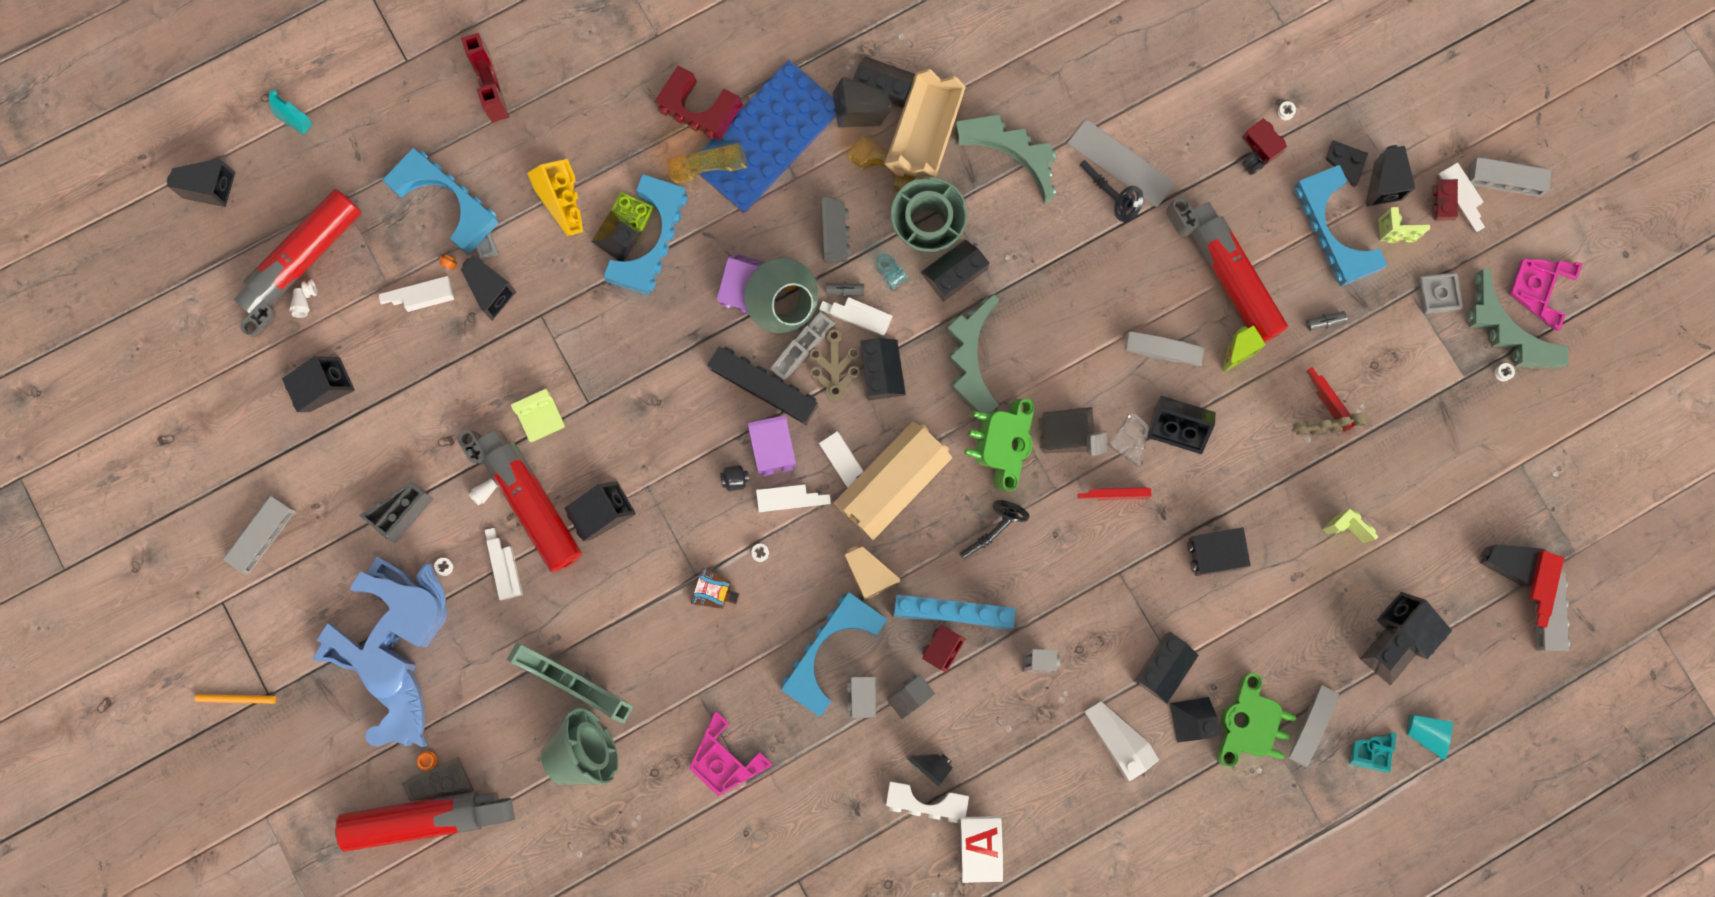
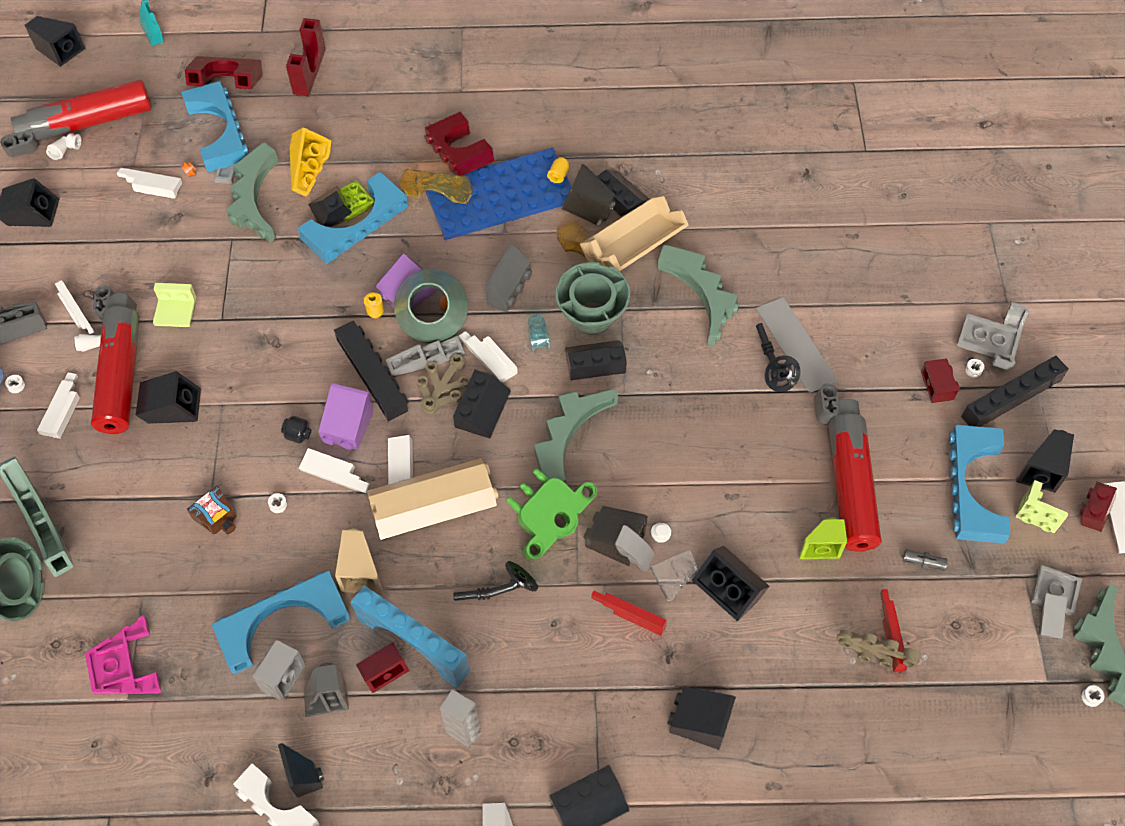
camera: 30 degrees right, 20 degrees down
black slope [461,255,516,321] -> none
dark grey pin [826,282,864,297] -> none
light grey slope [1125,331,1204,367] -> none
black wheel [1241,152,1266,176] -> none
yellowish green bracket [1322,509,1378,543] -> none
black wing [1325,140,1368,187] -> none
none -> white piece [55,280,94,334]
none -> dark red arch [184,56,262,89]
none -> sand green arch [226,142,279,243]
none -> yellow brick [364,292,384,318]
none -> yellow brick [547,157,569,183]
none -> white plate [651,523,671,542]
none -> light grey piece [957,302,1029,370]
none -> black brick [961,355,1069,427]
none -> light grey tile [1039,593,1067,639]

